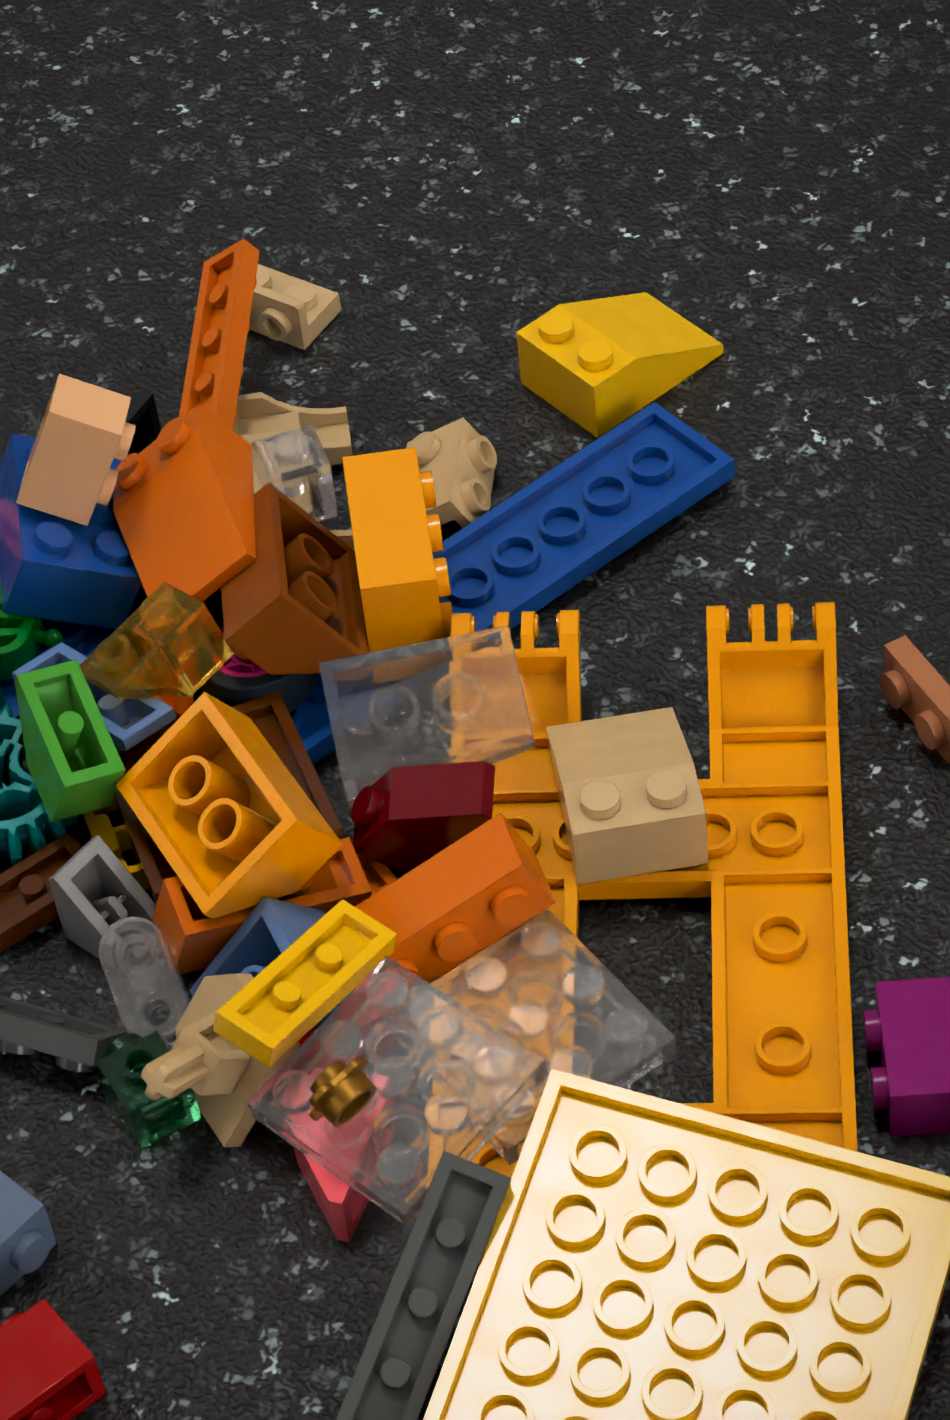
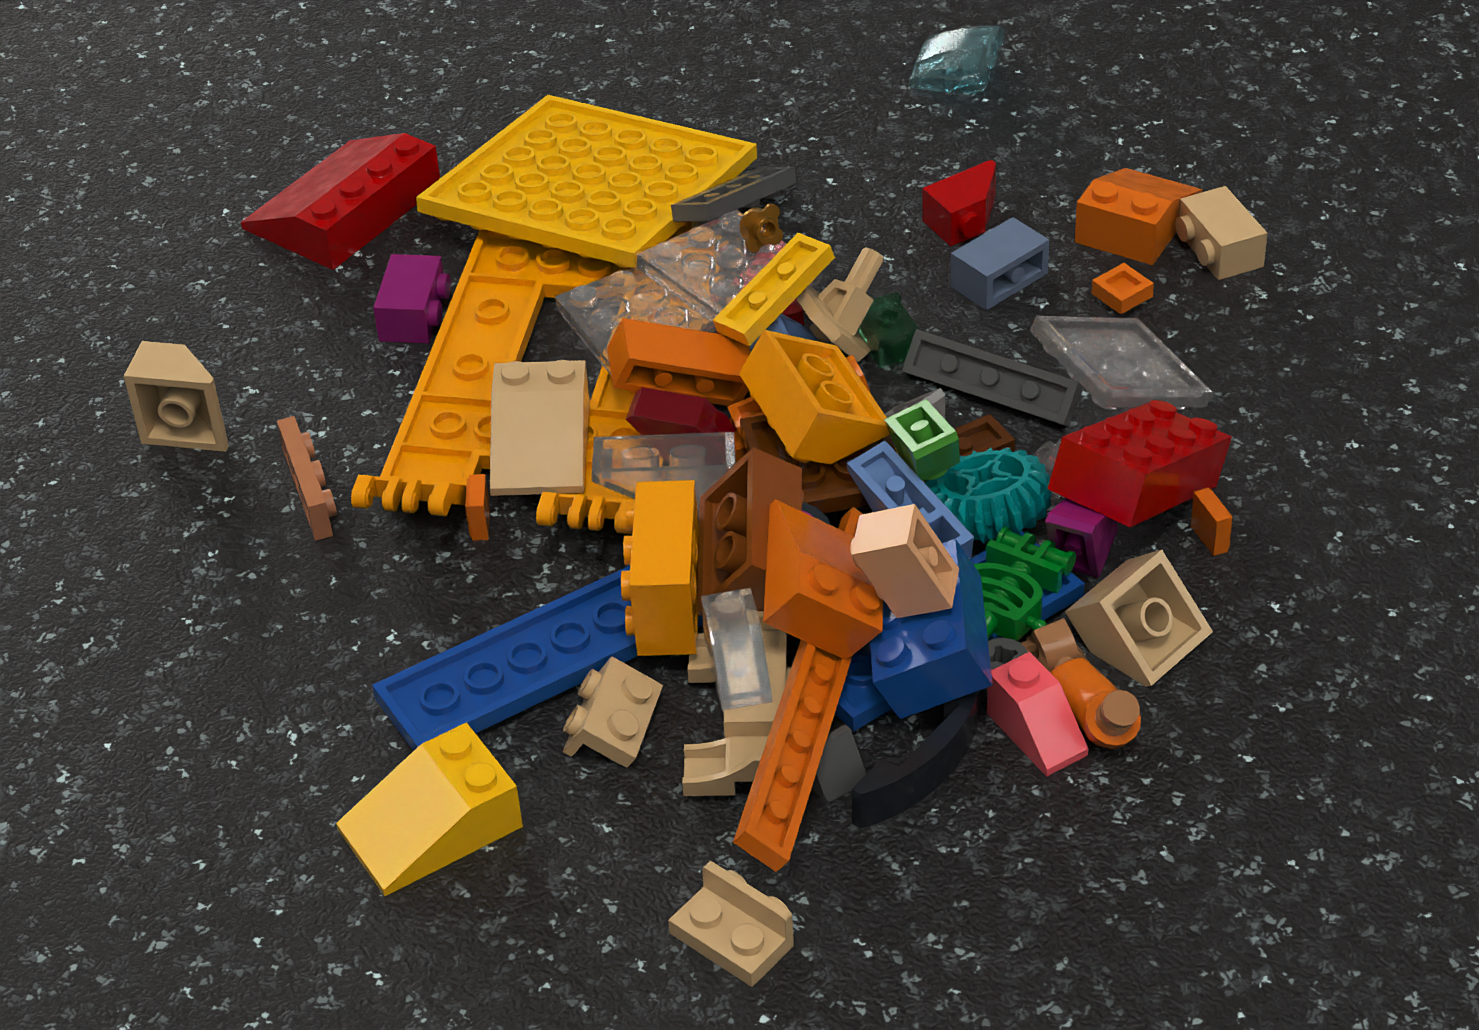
camera: 175 degrees left, 5 degrees down
clear yellow slope [80,582,234,700] -> none
clear plate [98,916,190,1048] -> none
none -> orange tile [465,474,490,541]

